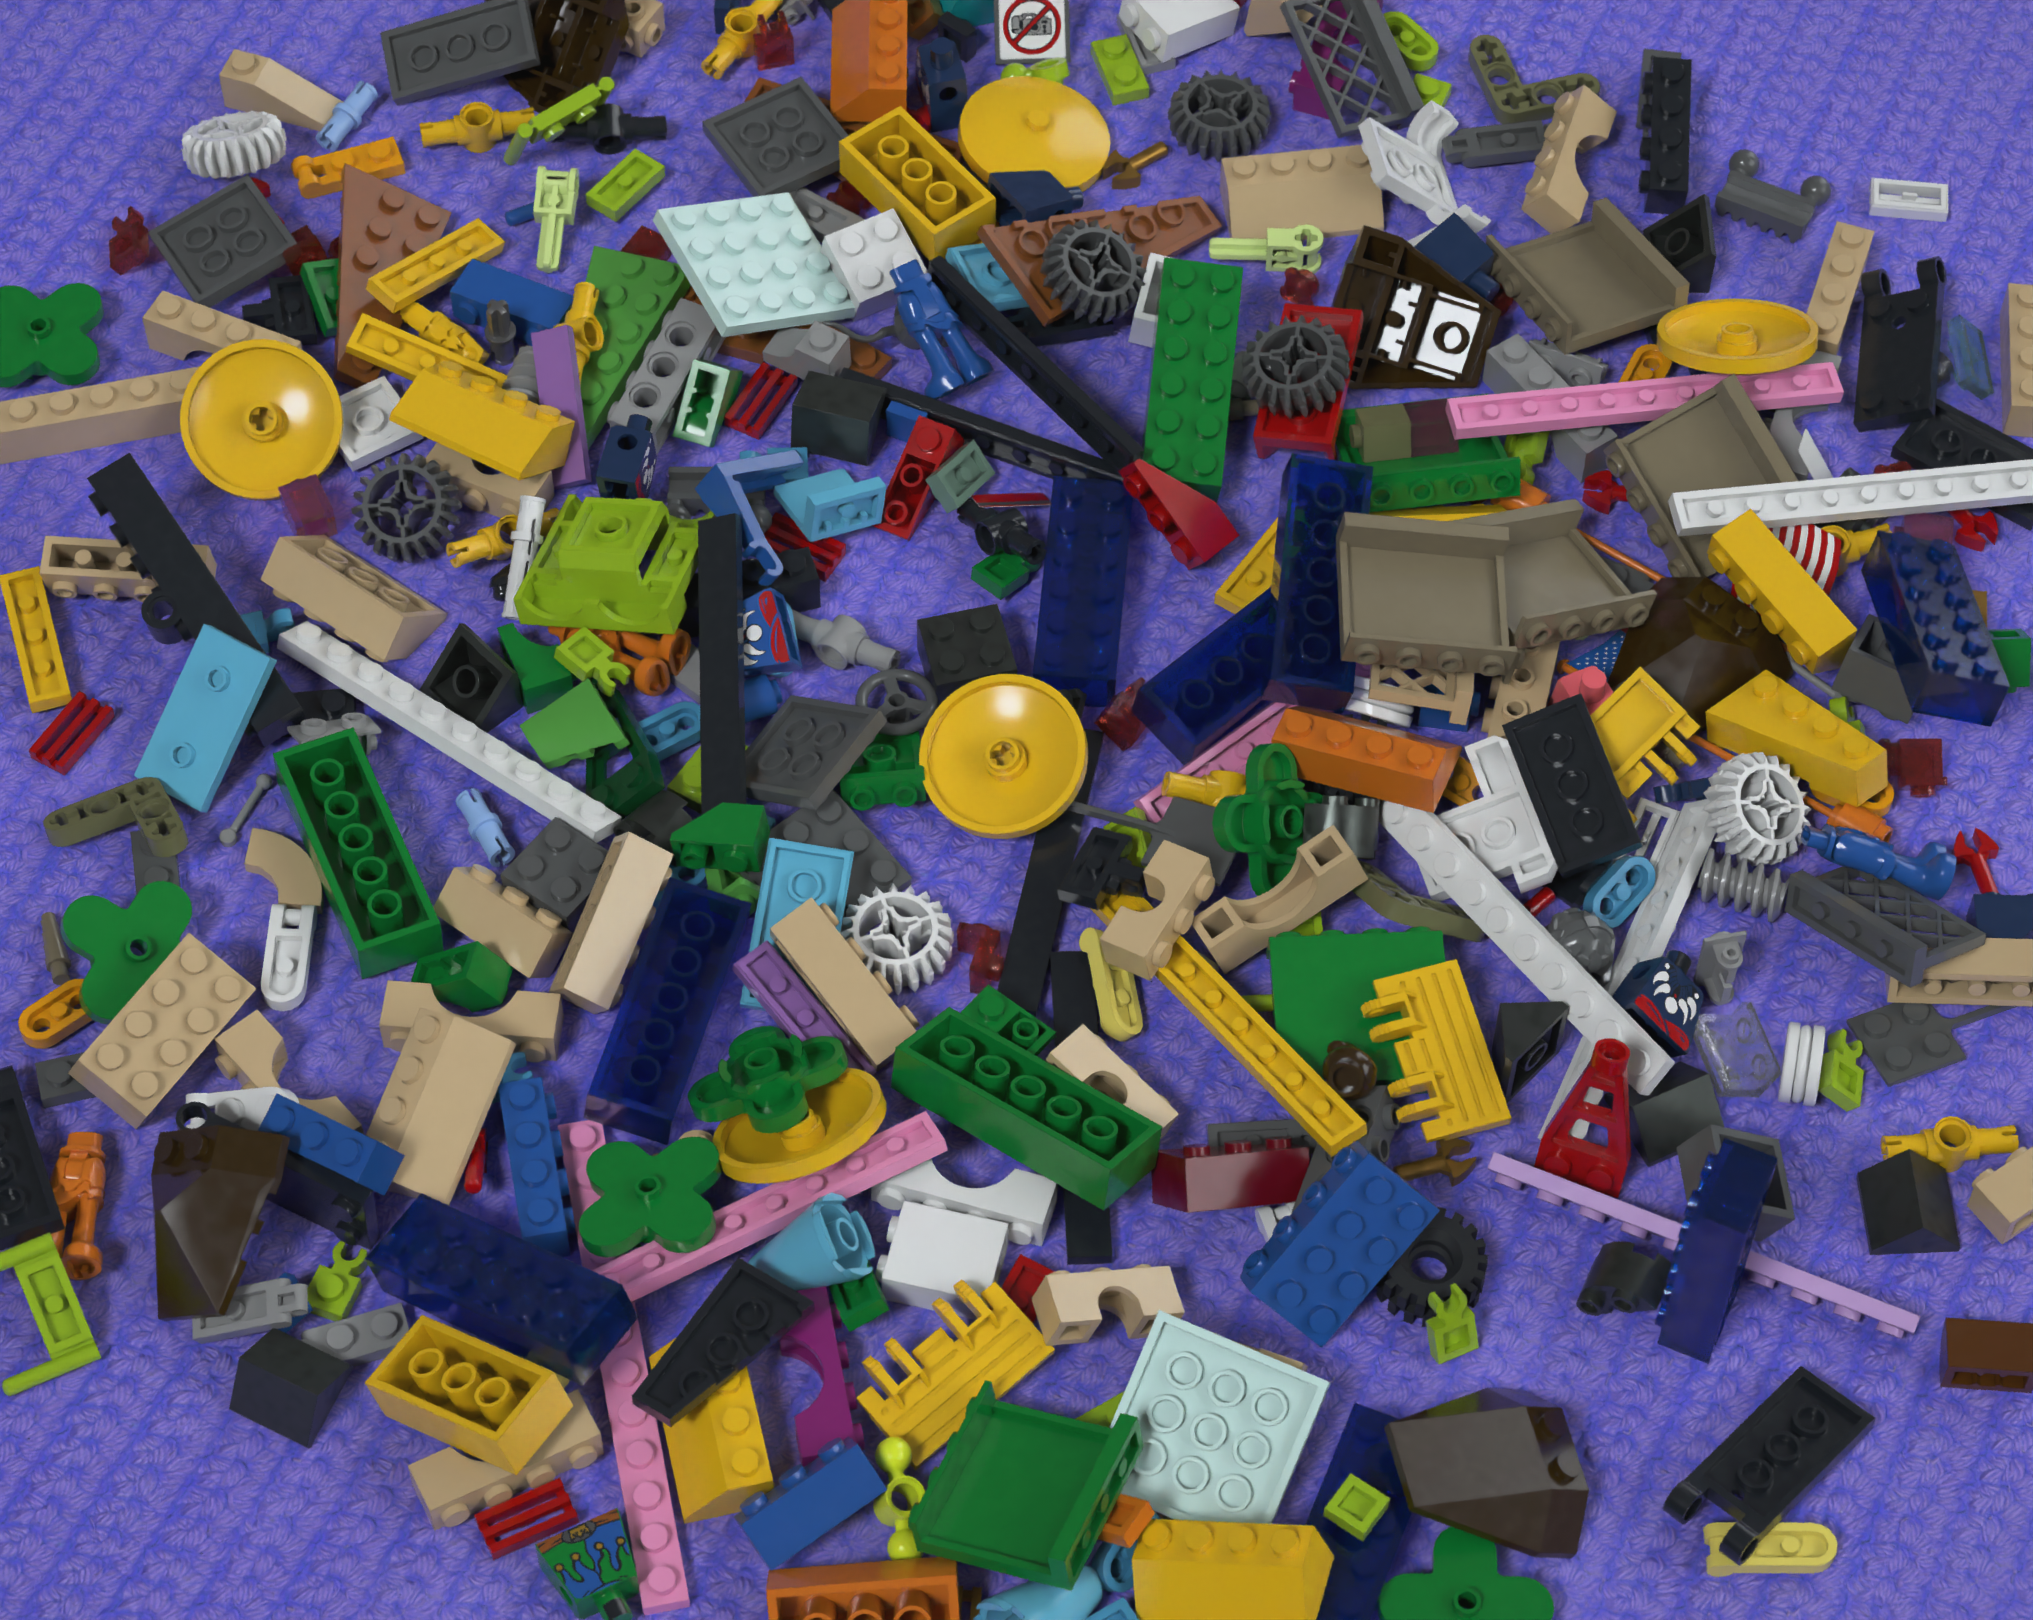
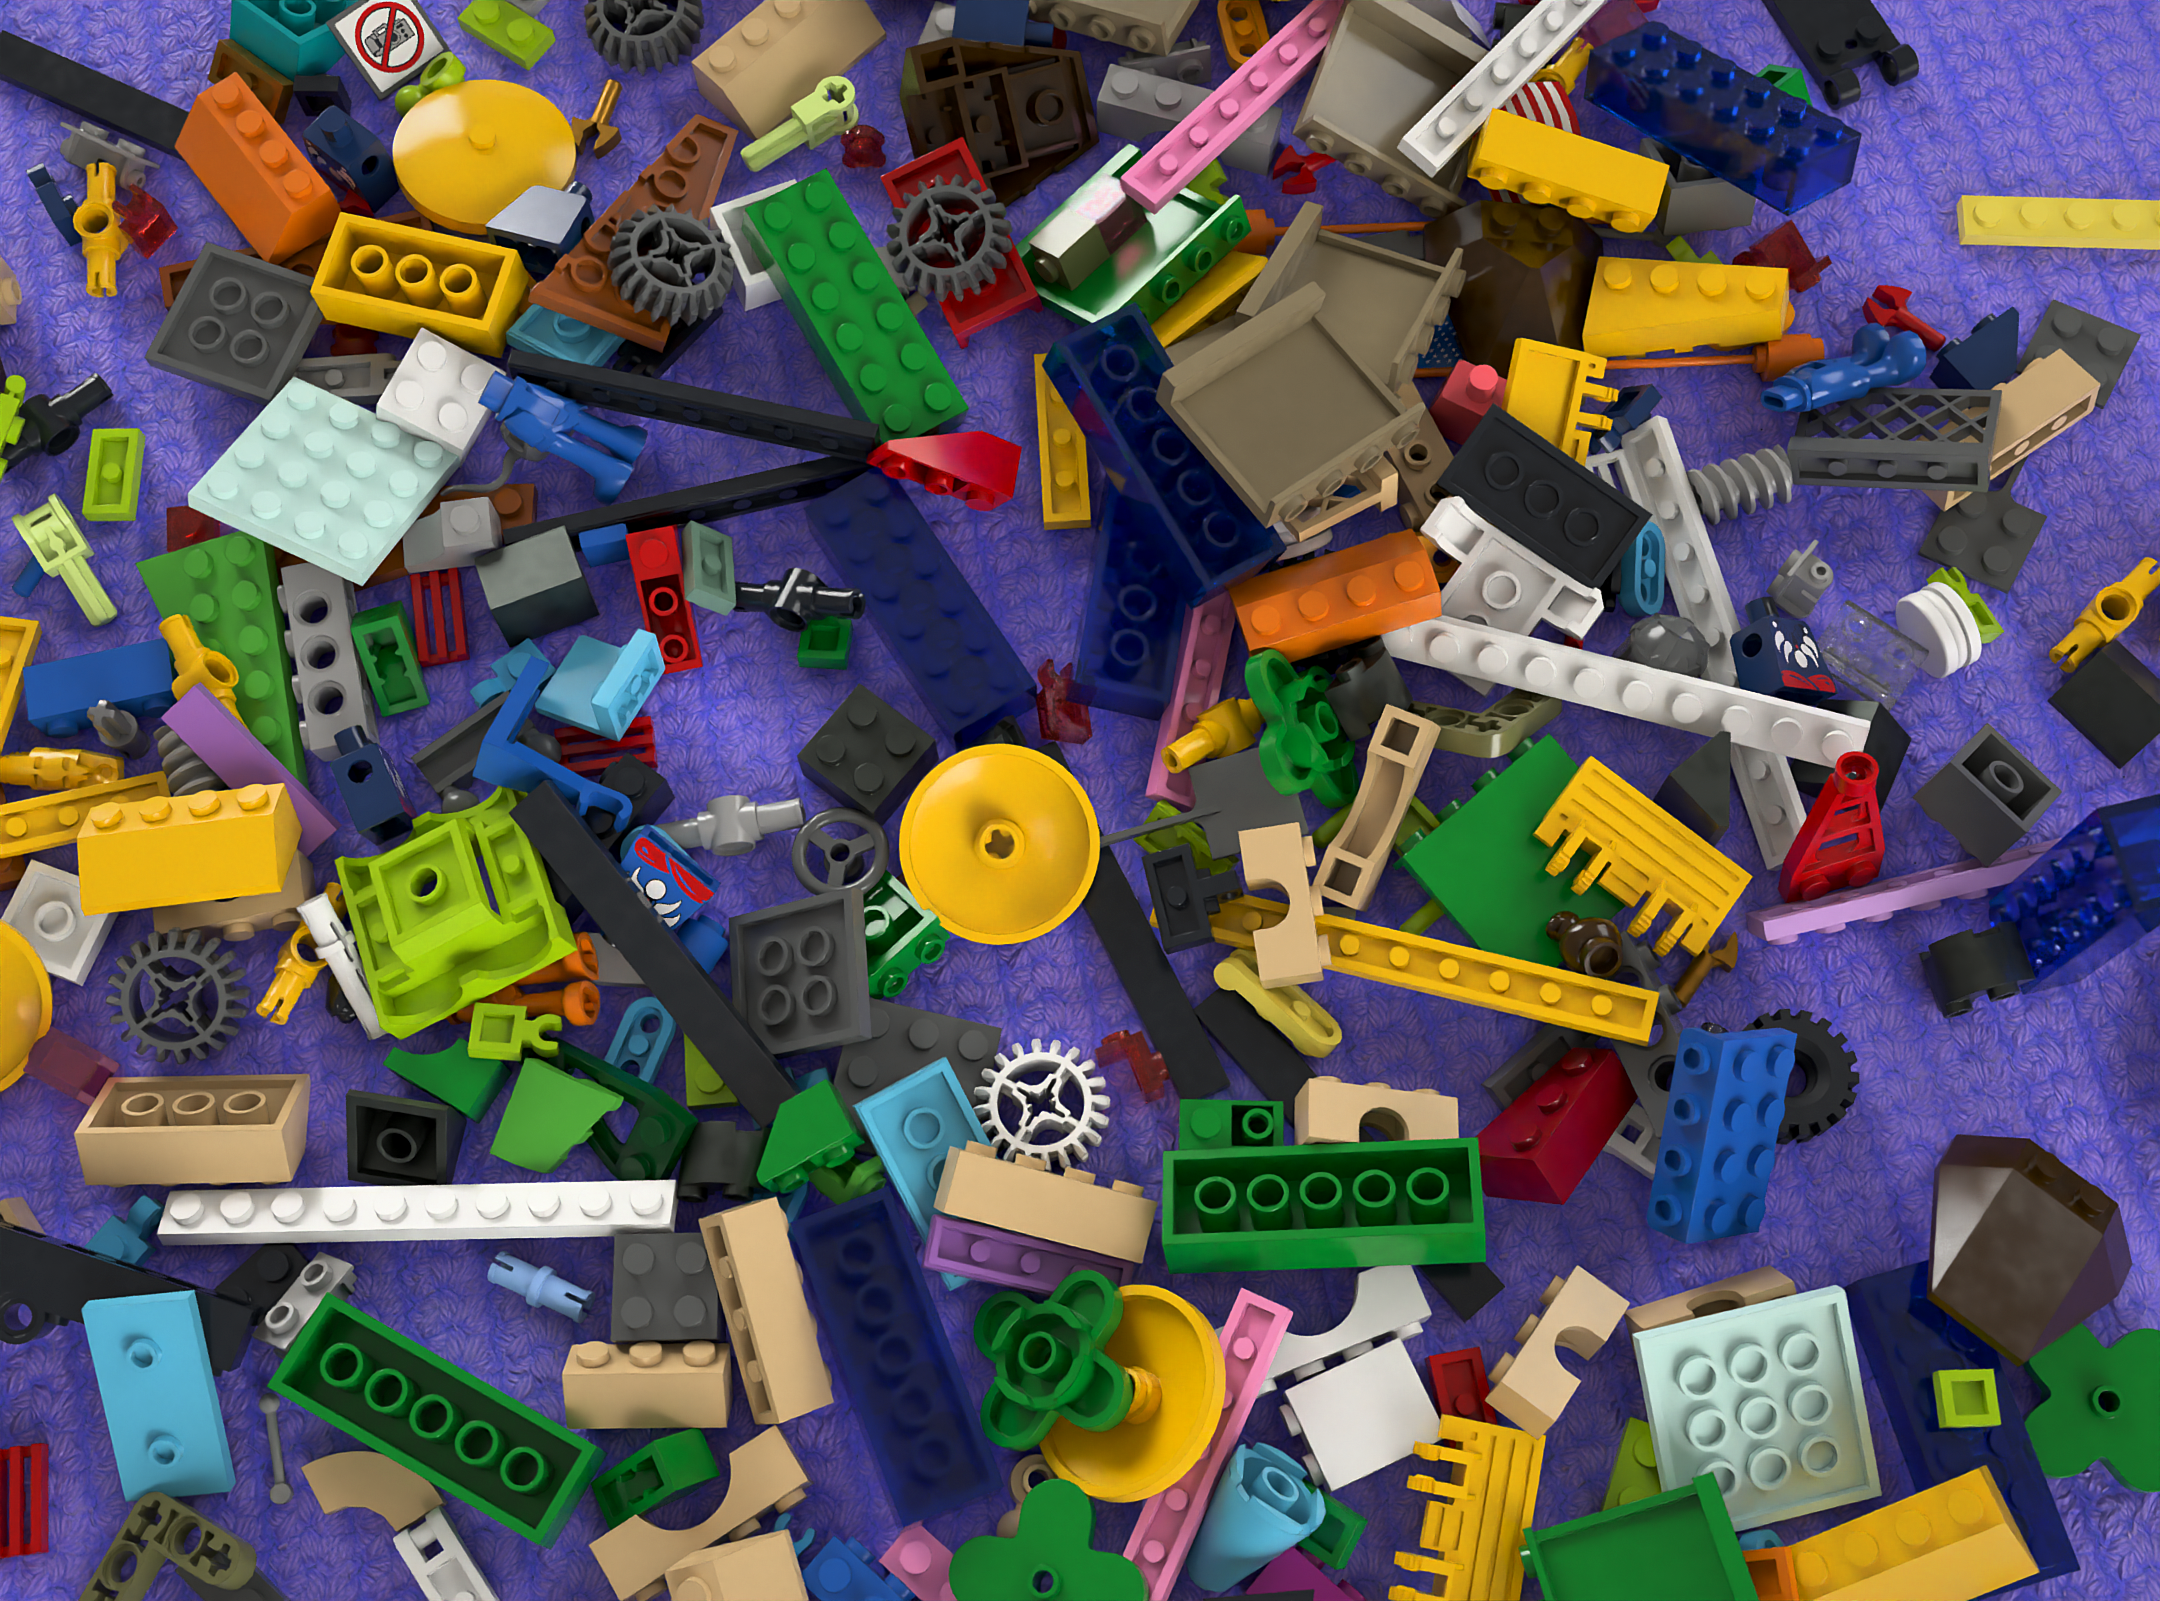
camera: 35 degrees left, 15 degrees up
red sticker [971,492,1052,507] -> none
lime plate [1425,1283,1479,1365] -> none
white gear [1702,752,1812,867] -> none

